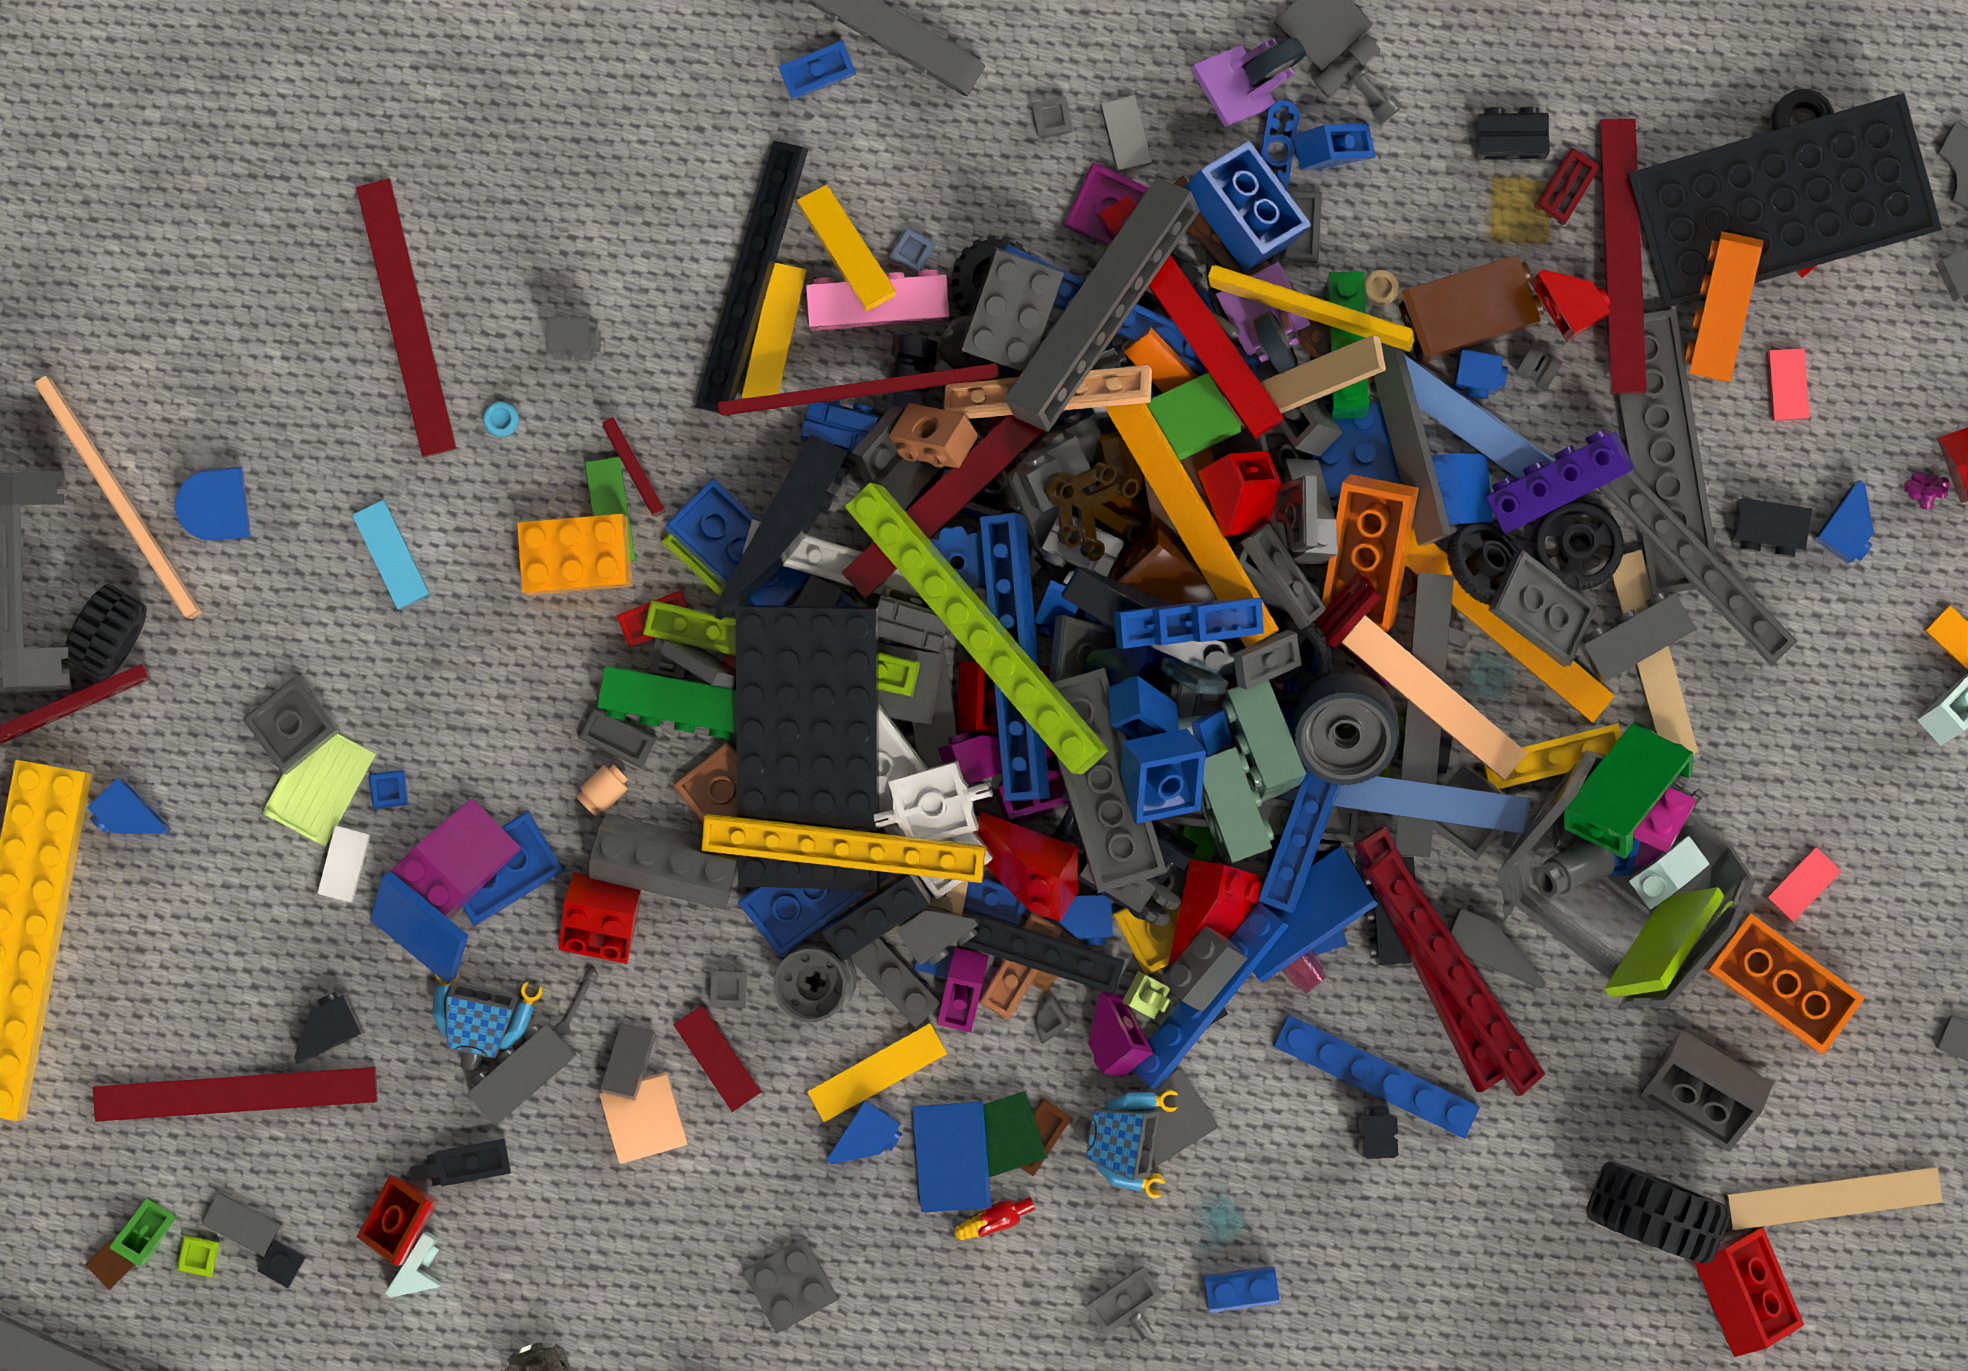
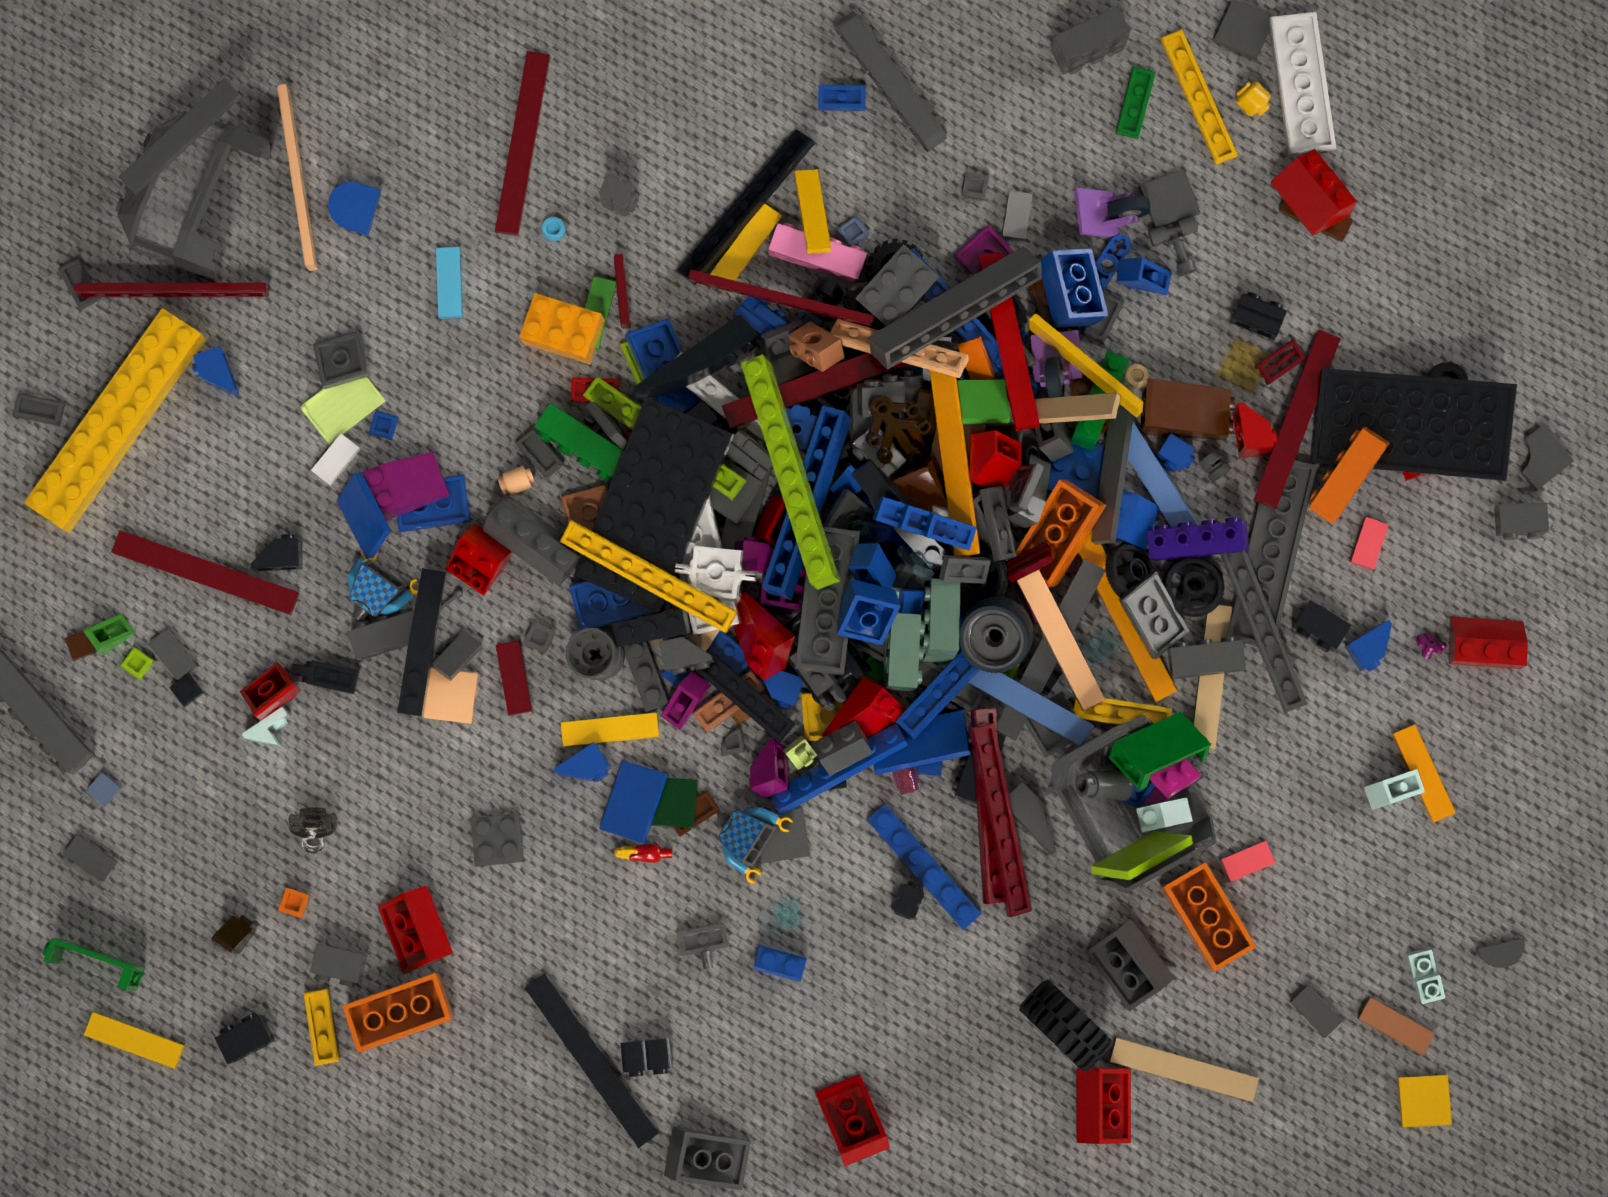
camera: 25 degrees right, 5 degrees down
black tyre [64,584,147,681] -> none
none -> black slope [397,568,446,717]

